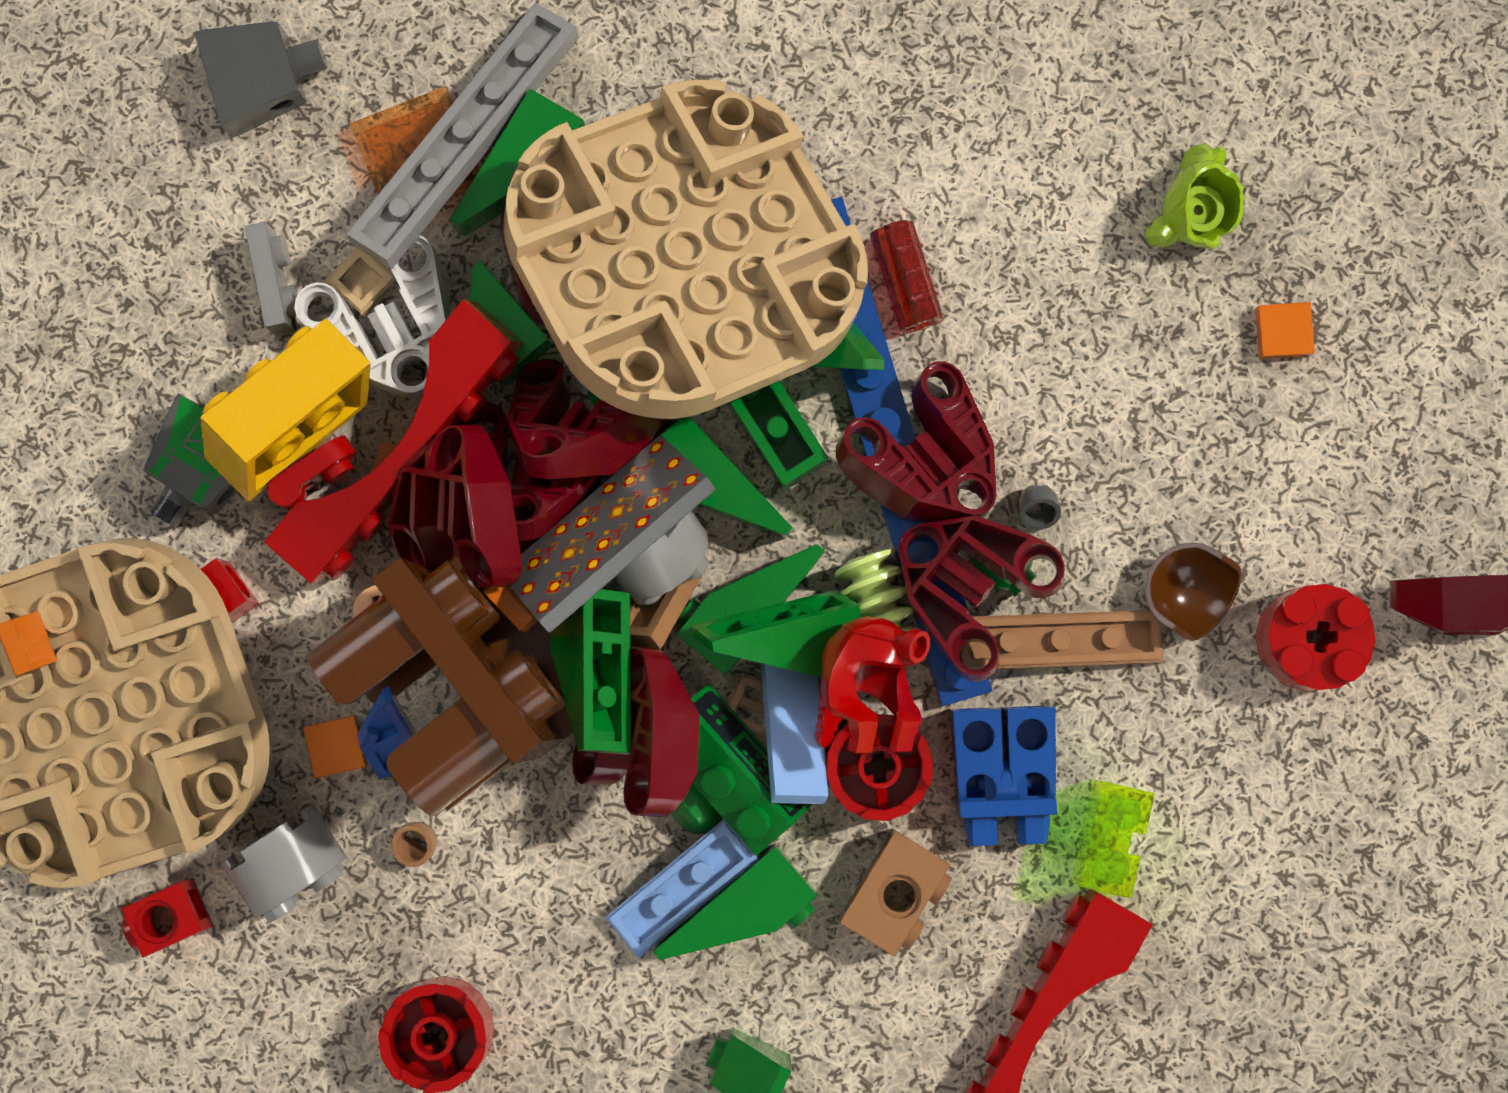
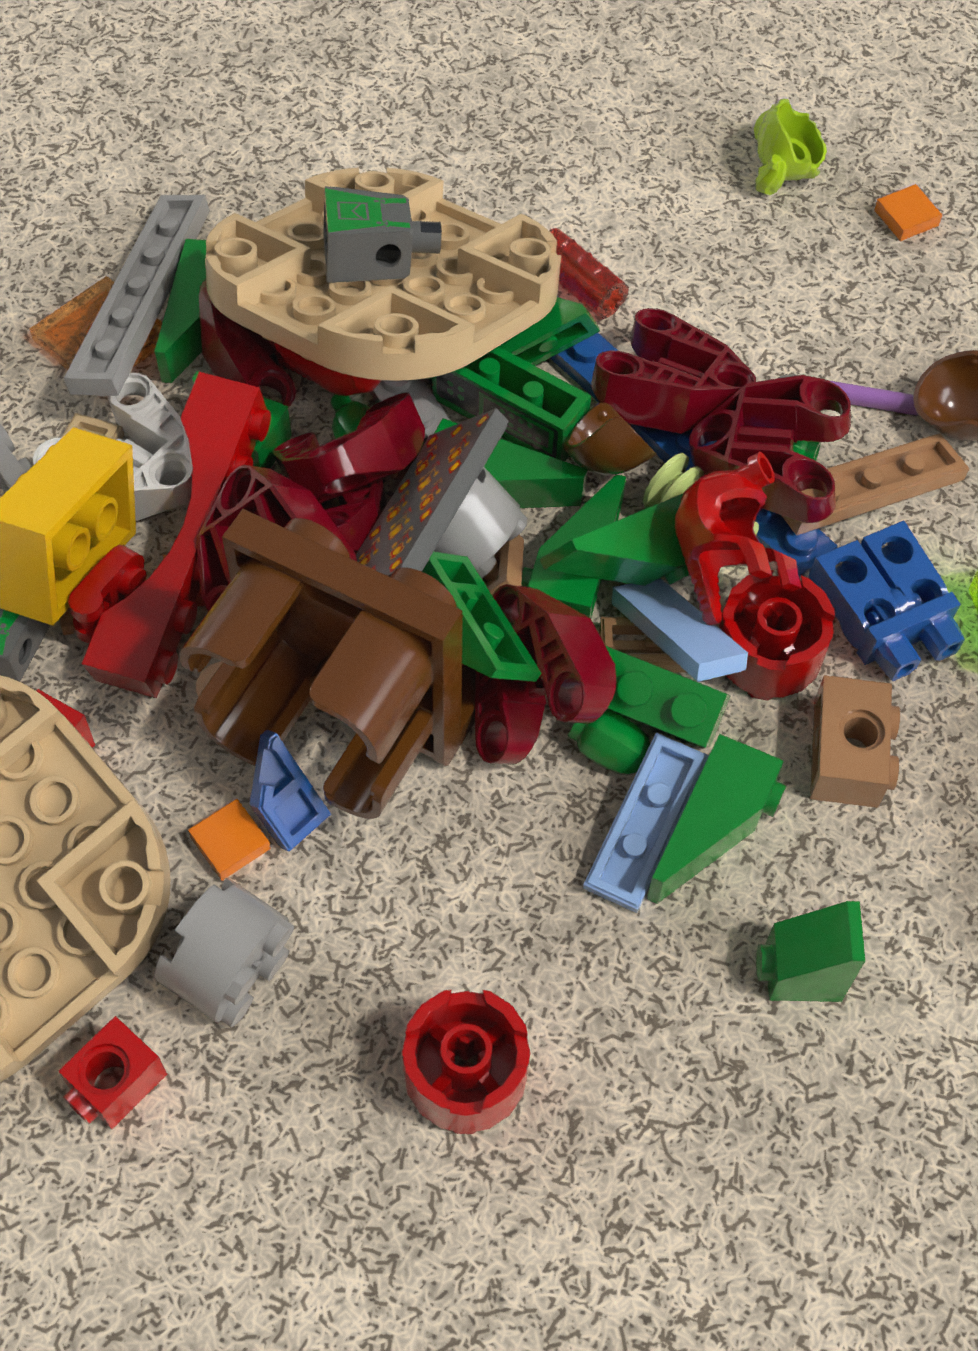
camera: 30 degrees left, 25 degrees down
medium nougat hinge [391,822,437,867] -> none
none -> dark grey torso [323,186,442,283]
none -> reddish brown helmet [563,402,657,475]
none -> medium lavender piece [829,380,919,416]

